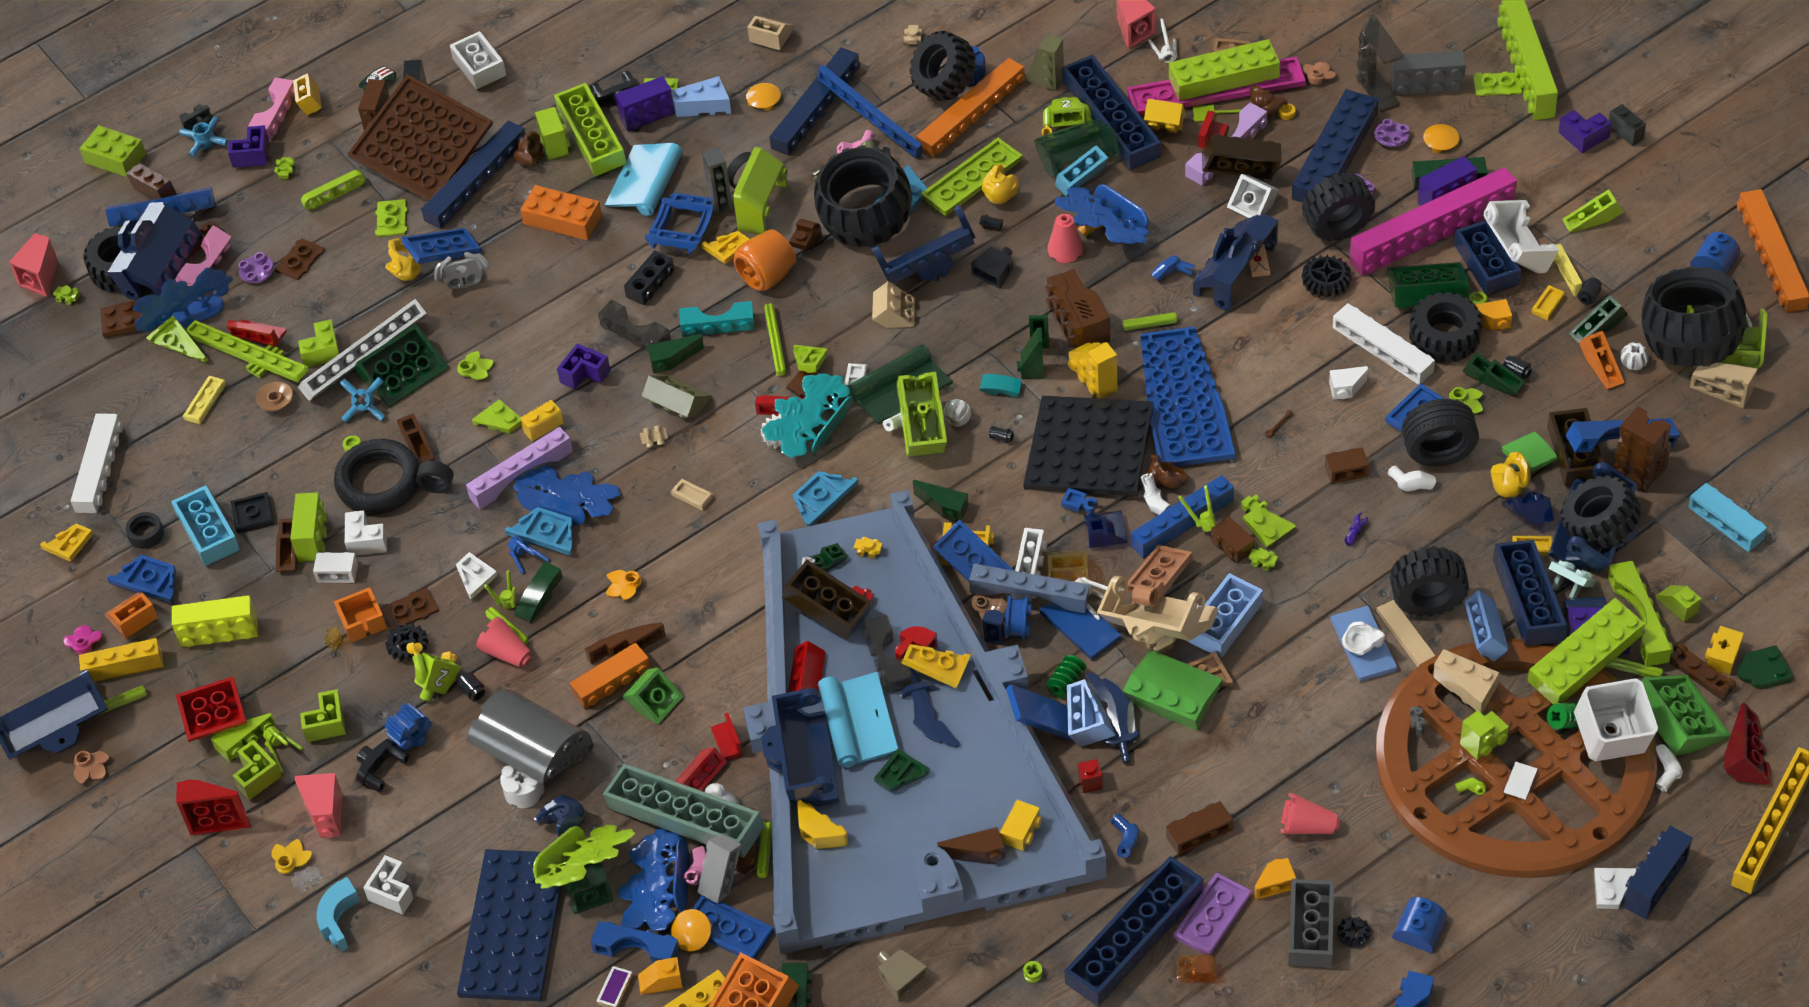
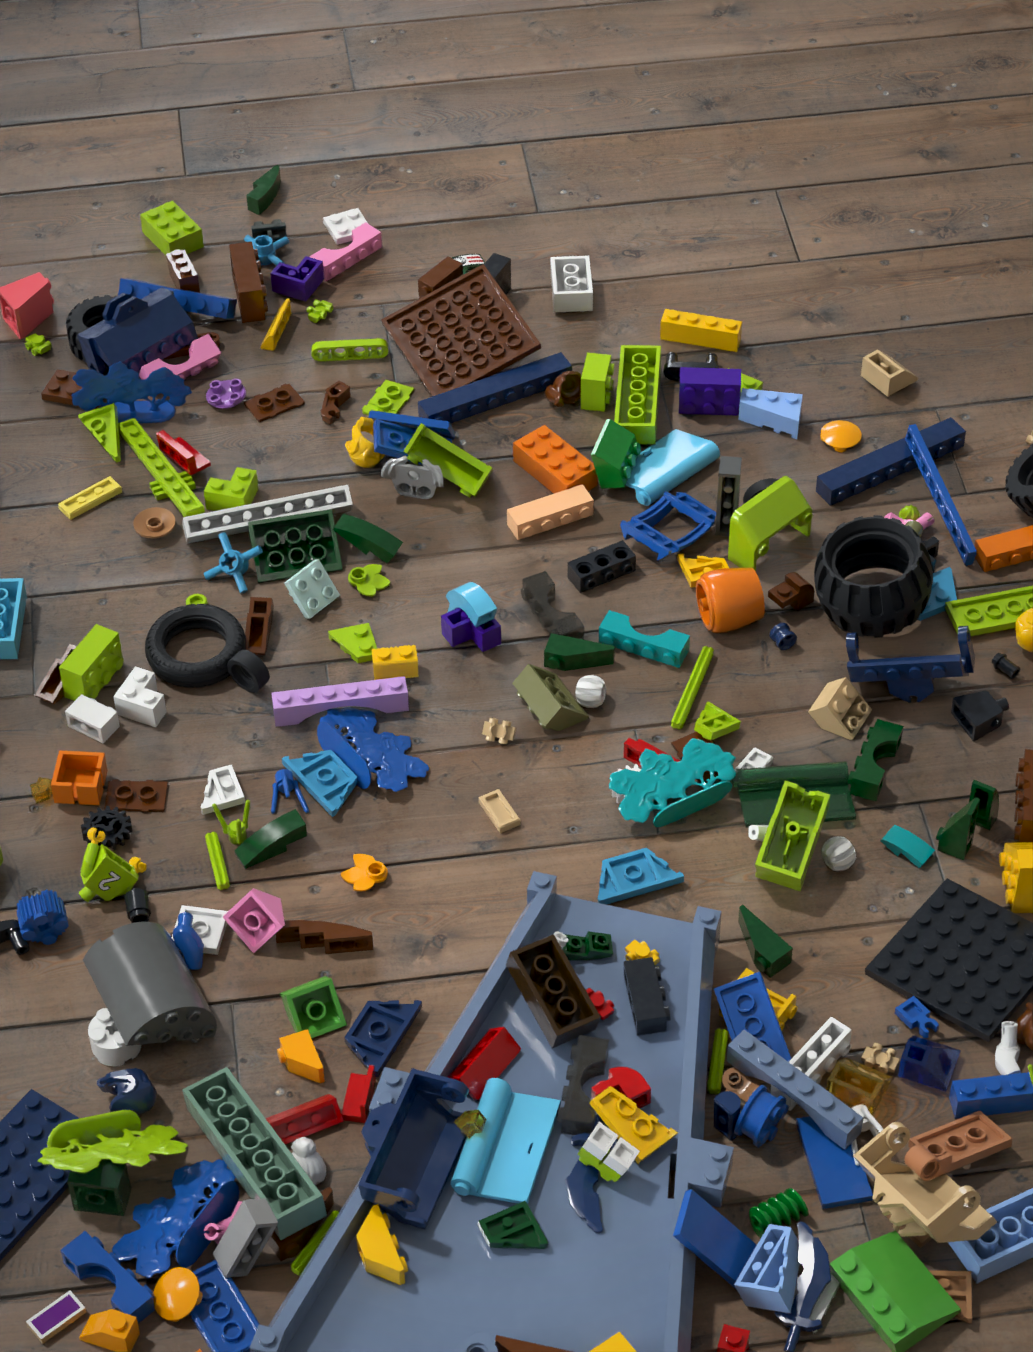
camera: 25 degrees right, 5 degrees down
black tile [230,492,274,533] -> none
yellow brick [293,73,322,116] -> none
coral cone [476,617,532,667] -> none
orange brick [569,643,651,709] -> none
black pin [989,426,1014,443] -> none
none -> white plate [172,905,228,955]
none -> blue arm [173,912,204,969]
none -> bright pink slope [223,888,285,953]
none -> reddish brown brick [229,241,268,323]
none -> dark green slope [246,165,281,215]
none -> yellow slope [260,298,291,351]
none -> light orange slope [277,1029,325,1083]
none -> light aqua plate [284,559,340,619]
none -> reddish brown piece [320,381,351,425]
none -> white plate [323,208,367,245]
none -> dark green slope [333,514,403,564]
none -> dark blue wing [345,1000,422,1078]
none -> blue tile [368,410,456,439]
none -> lime windscreen [403,423,494,498]
none -> medium azure arch [445,582,497,627]
none -> clear yellow piece [454,1110,487,1139]
none -> light nougat brick [507,484,594,540]
none -> white piece [575,675,606,708]
none -> white hips [577,1122,640,1182]
none -> green slope [591,419,641,489]
none -> black brick [623,957,671,1036]
none -> yellow brick [660,309,742,352]
none -> lime axle [707,1028,728,1095]
none -> dark blue wheel [769,623,797,650]
none -> dark green arch [848,719,904,801]
none -> tan piece [861,1043,900,1073]
none -> lime plate [899,505,920,520]

